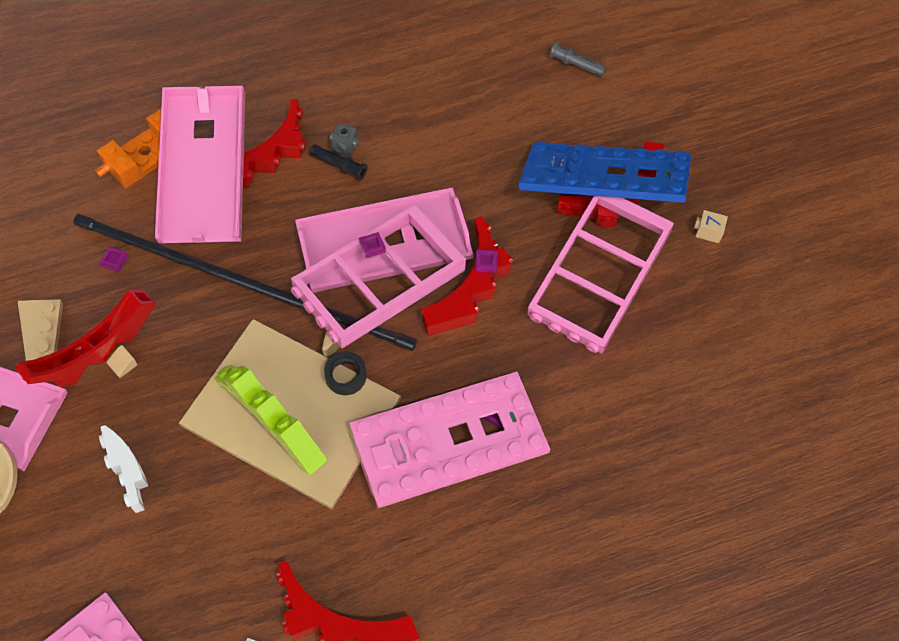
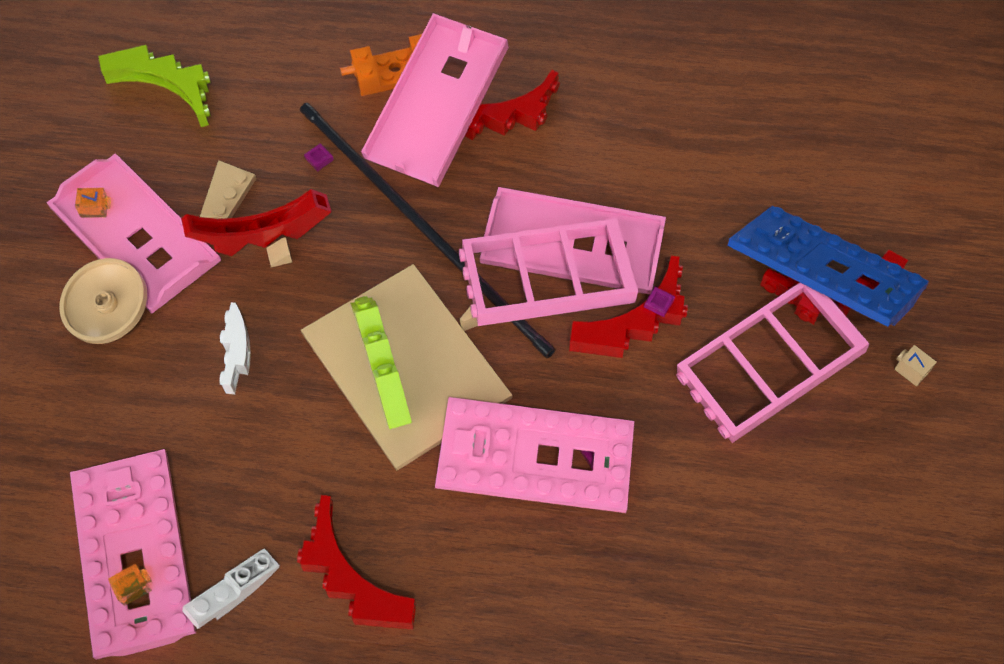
camera: 30 degrees right, 0 degrees up
black pin [309,144,368,181] -> none
black tyre [324,351,367,396] -> none
dark grey brick [330,123,360,157] -> none
magenta tile [359,232,386,258] -> none
dark grey pin [550,42,606,77] -> none

